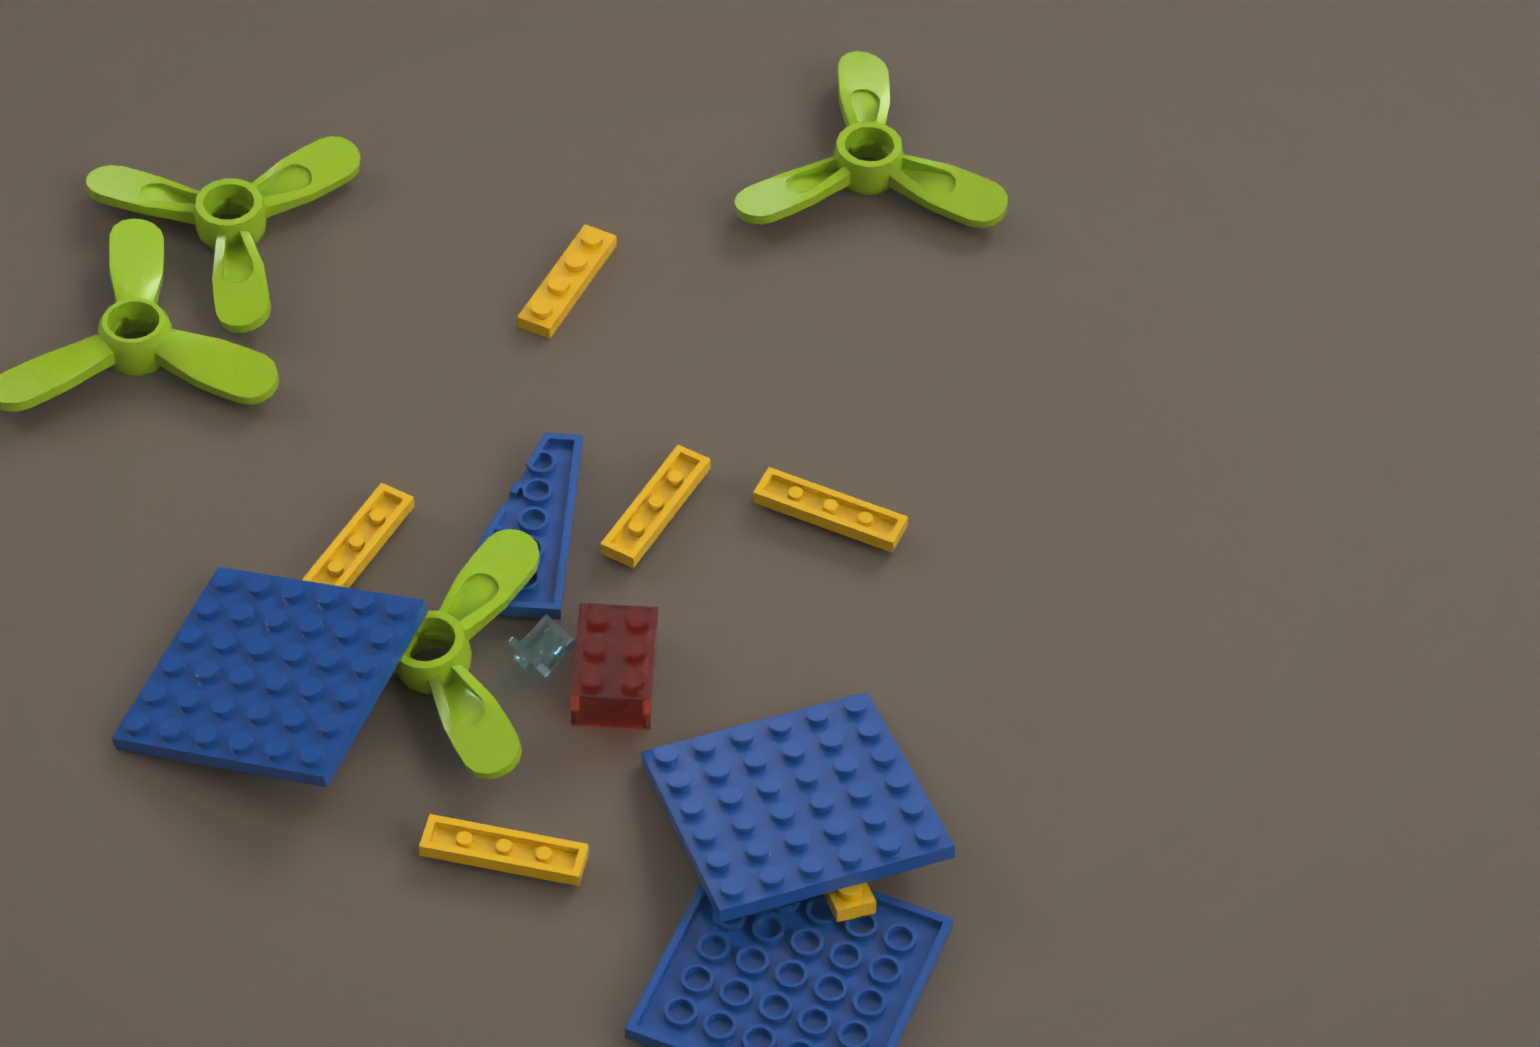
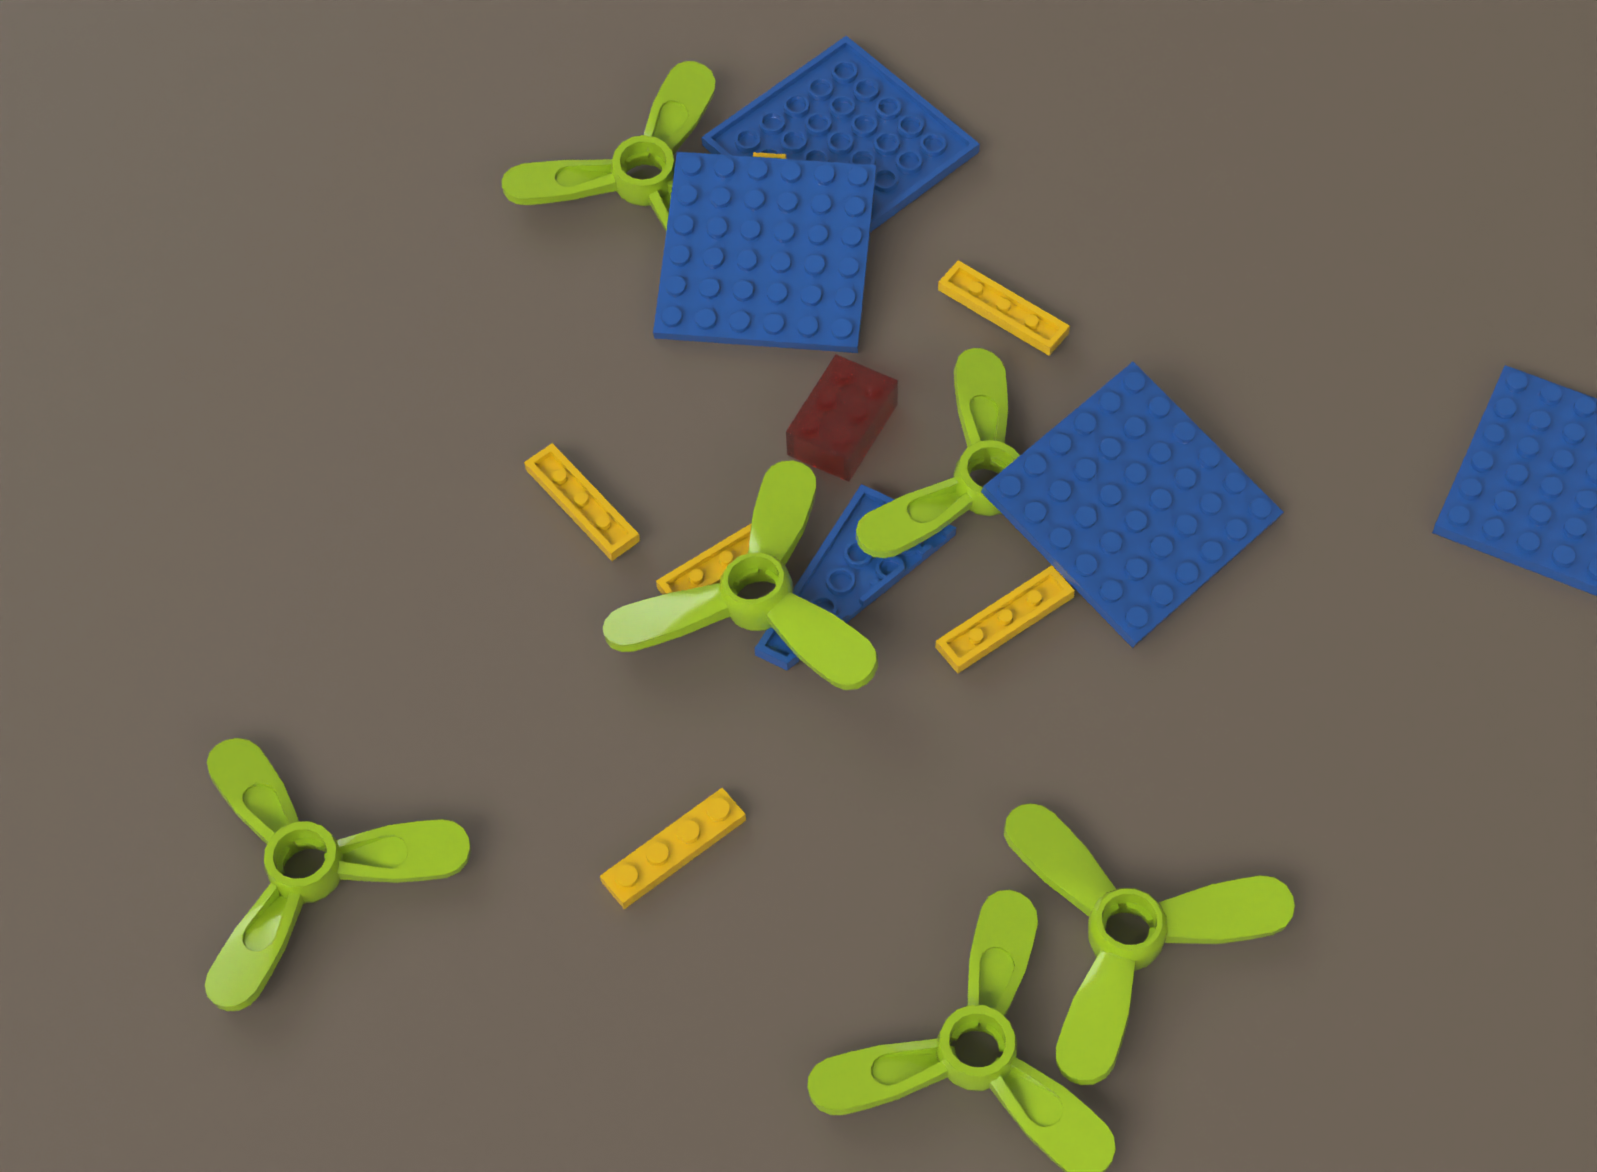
camera: 150 degrees left, 10 degrees up
clear light blue bracket [507,614,577,677] -> none
none -> lime piece [501,61,716,231]
none -> lime piece [603,460,878,690]

